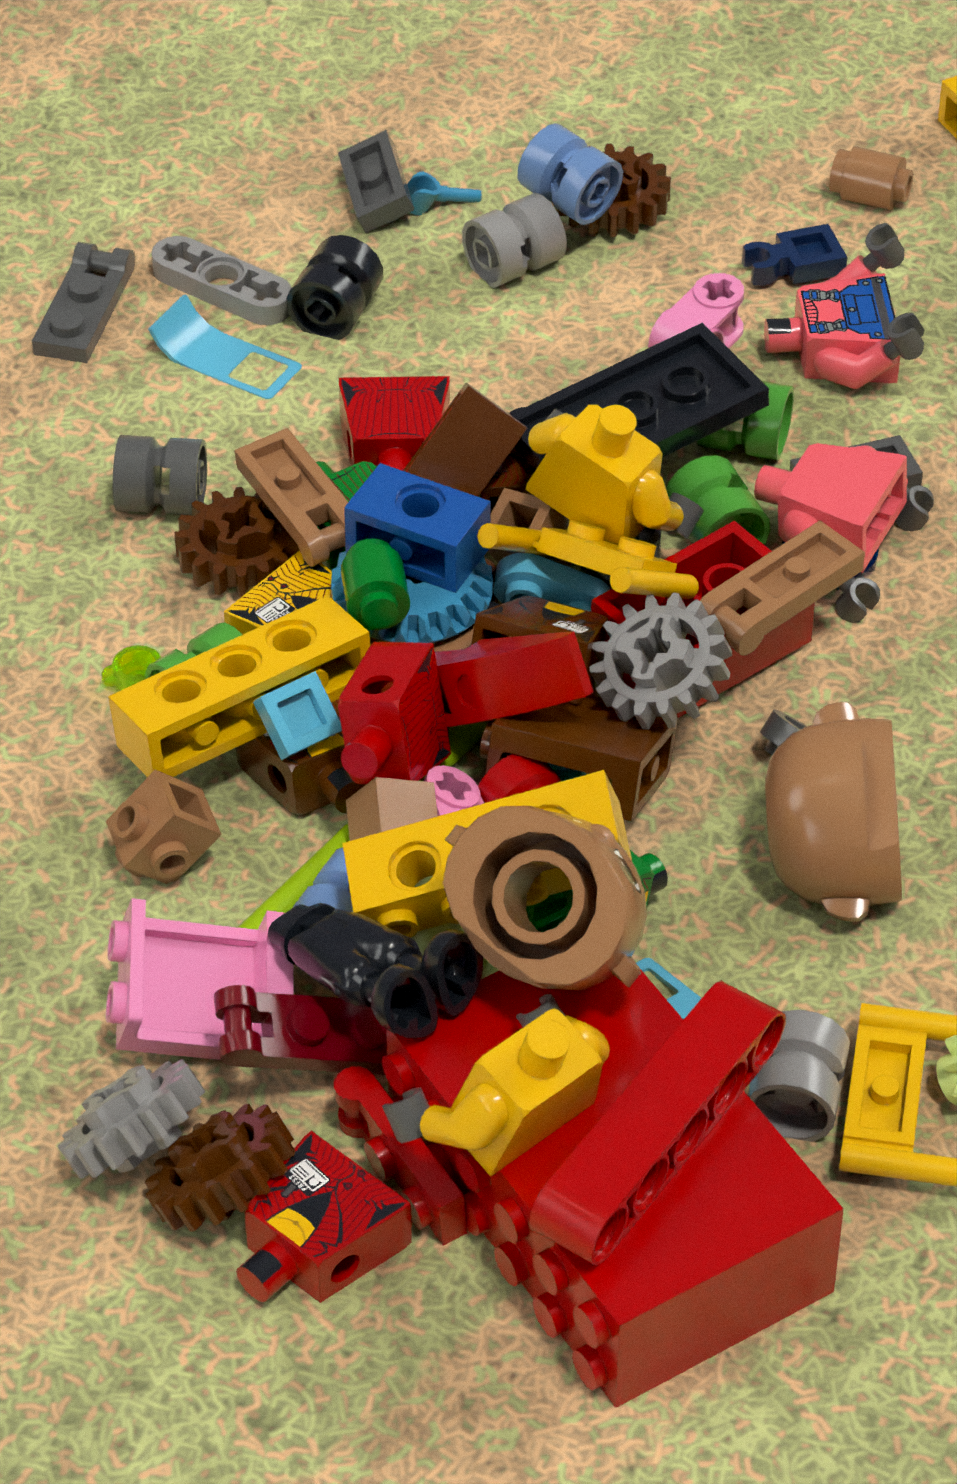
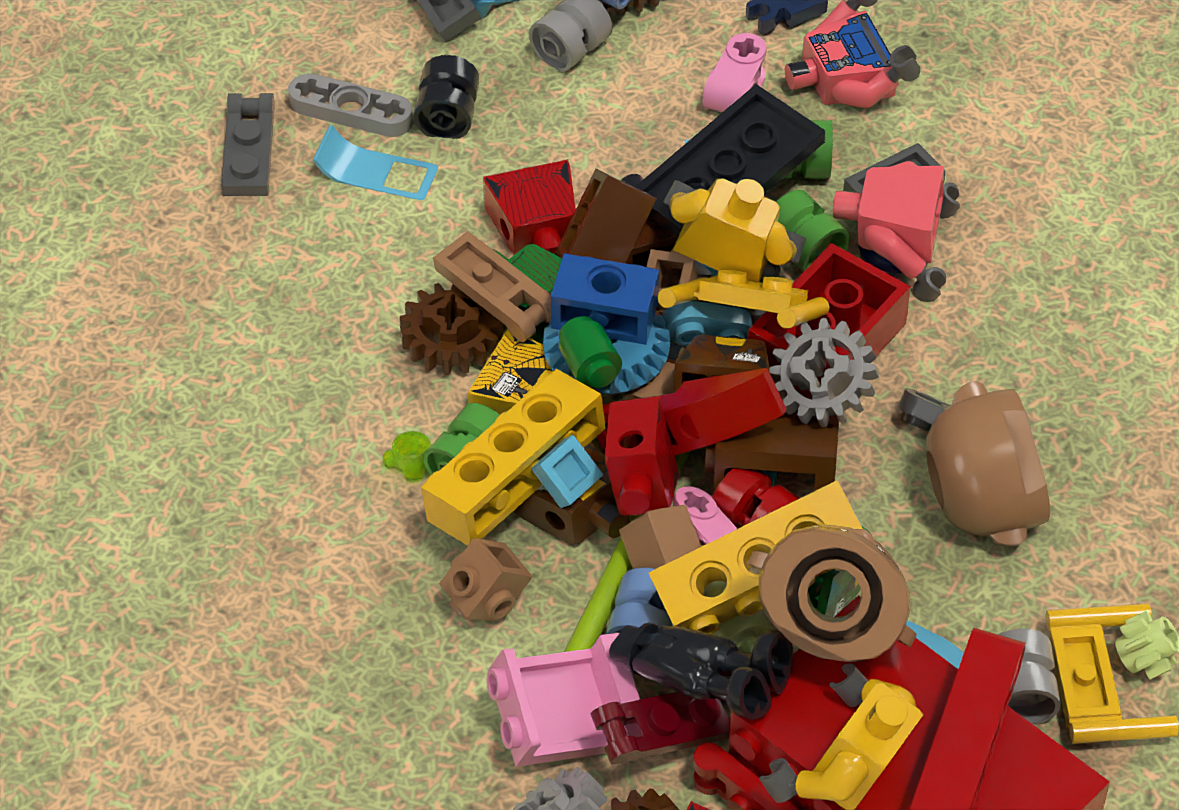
camera: 15 degrees left, 5 degrees up
dark grey wheel [113,435,207,515] -> none
medium nougat plate [700,521,865,655] -> none

